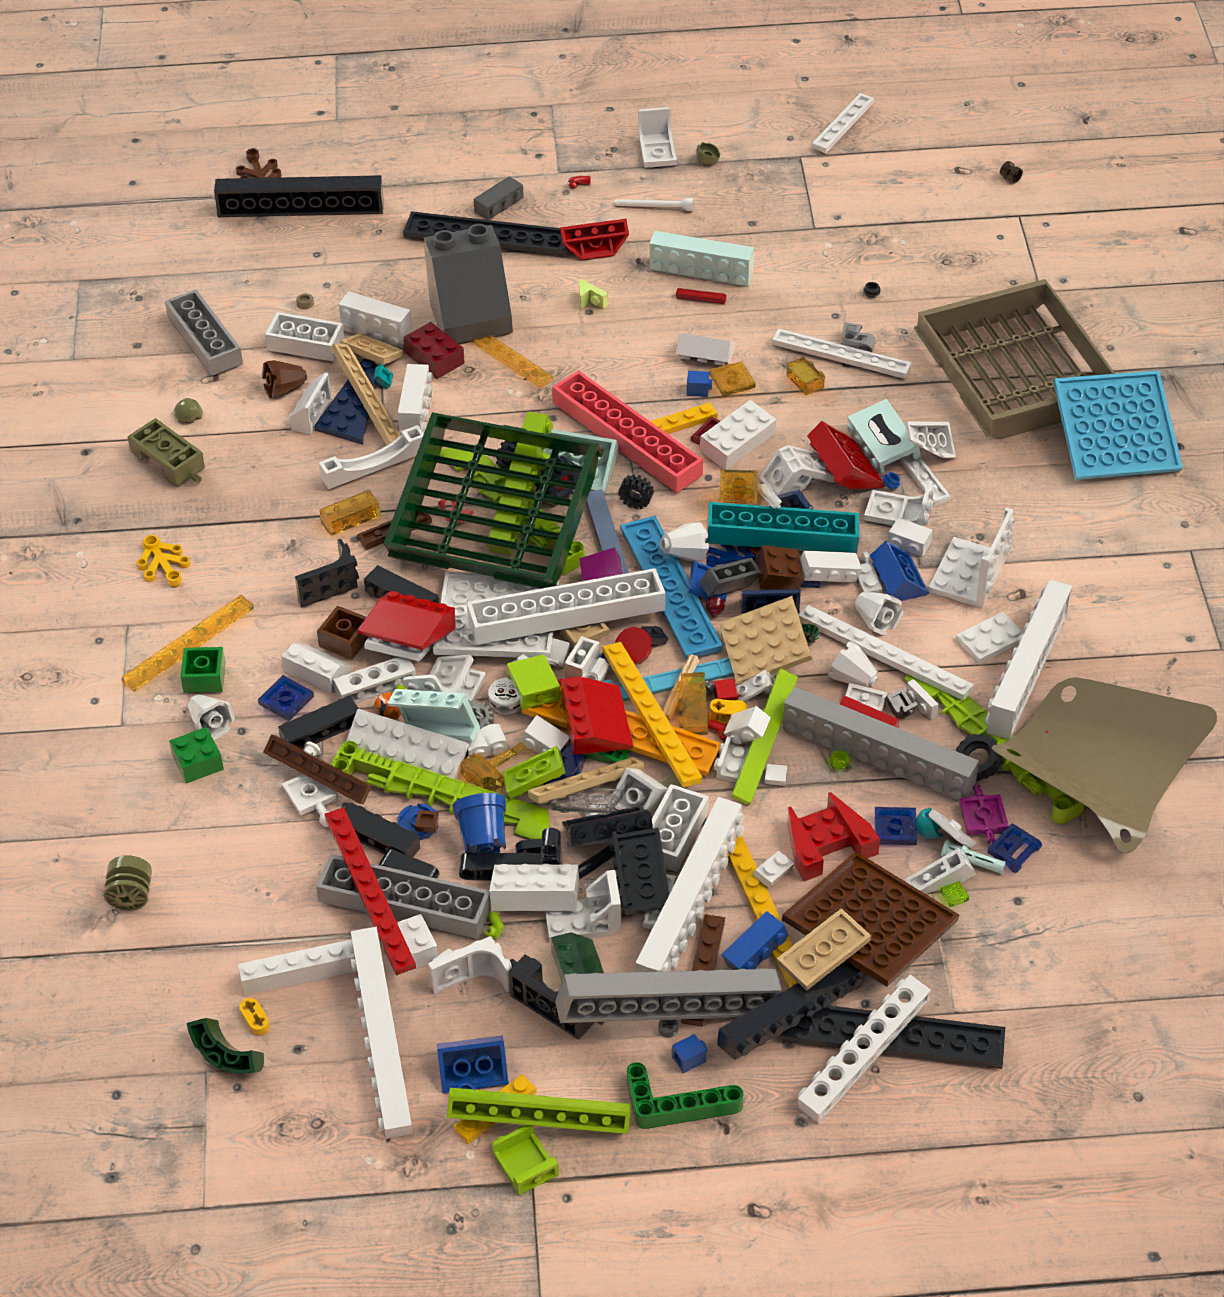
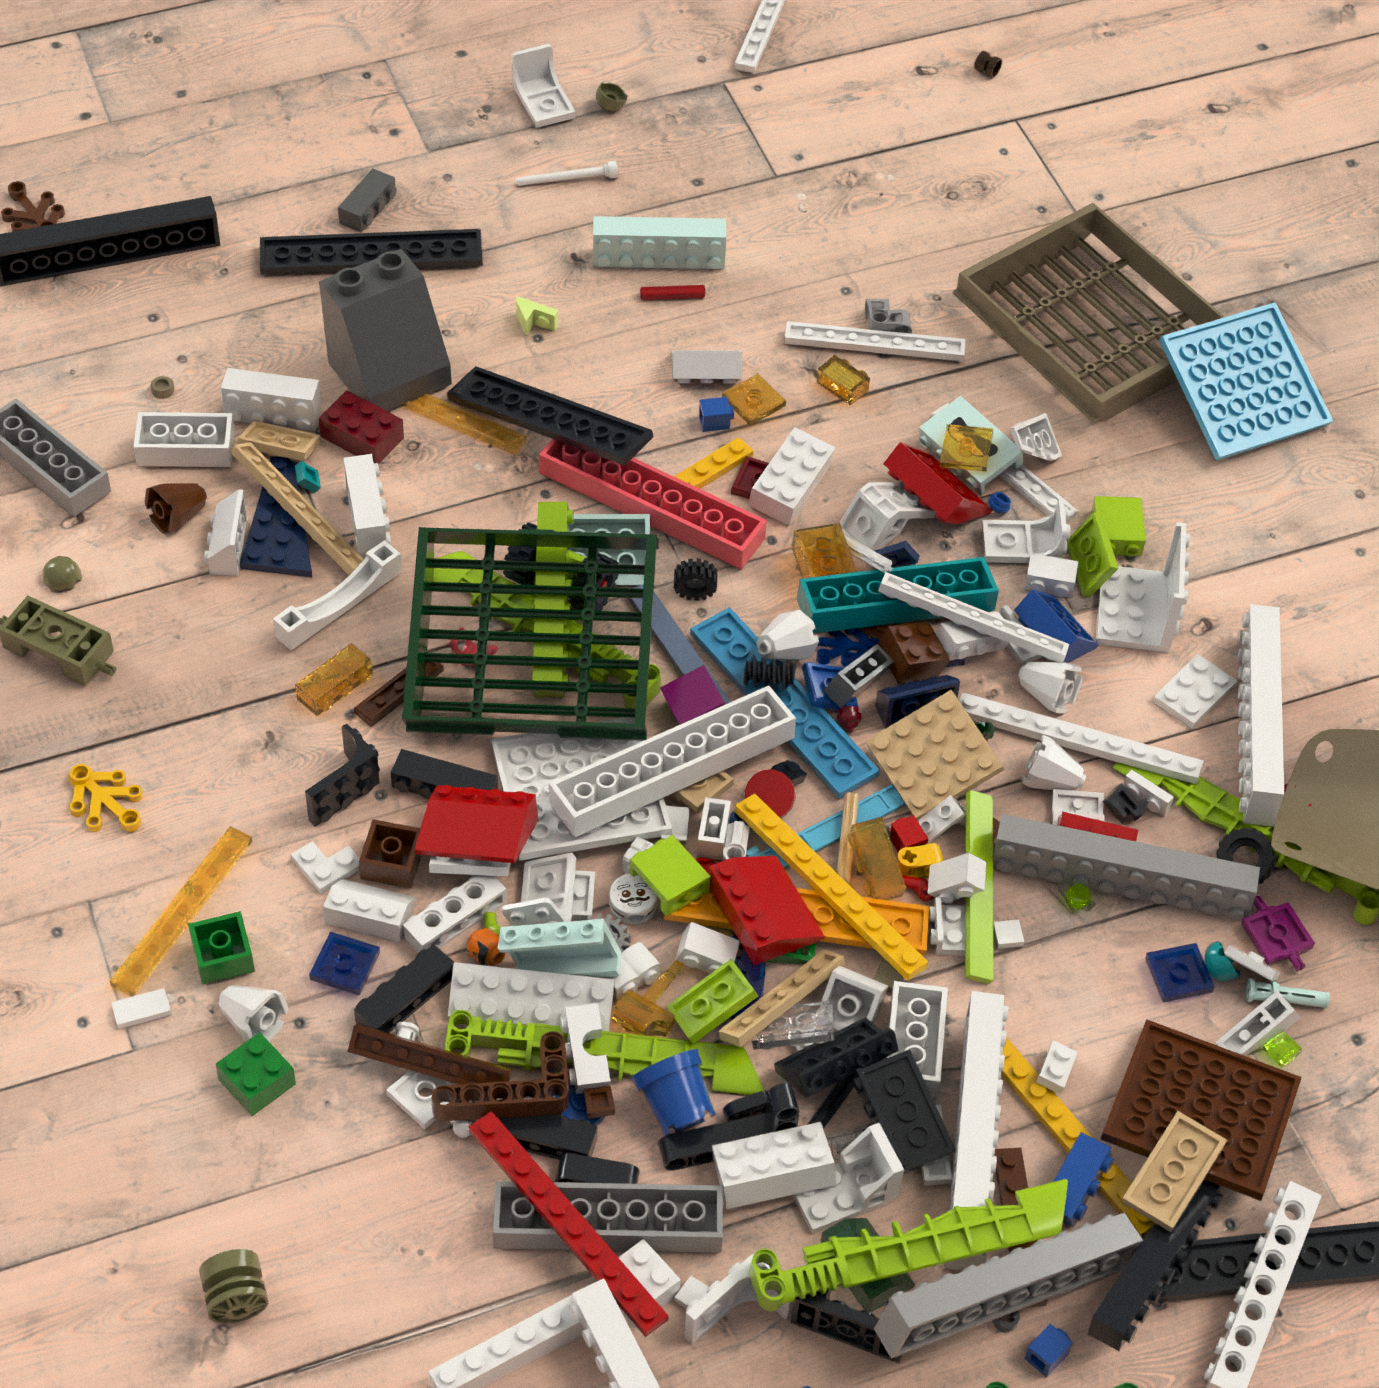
camera: 20 degrees left, 5 degrees up
lime arm [485,912,504,940] -> none
red wedge [560,218,629,260] -> none
red arm [568,175,591,189] -> none
red wedge [787,792,880,881] -> none
black plate [863,282,881,297] -> none
clear blue plate [987,823,1042,873] -> none
none -> white tile [111,988,172,1030]
none -> white plate [291,841,360,895]
none -> reddish brown beam [431,1031,569,1121]
none -> black plate [447,366,654,466]
none -> white arch [560,1003,610,1094]
none -> black piece [743,655,796,691]
none -> lime piece [749,1179,1068,1311]
none -> white plate [878,572,1069,663]
none -> clear yellow plate [940,424,993,472]
none -> lime plate [1066,512,1119,598]
none -> lime panel [1091,496,1146,556]

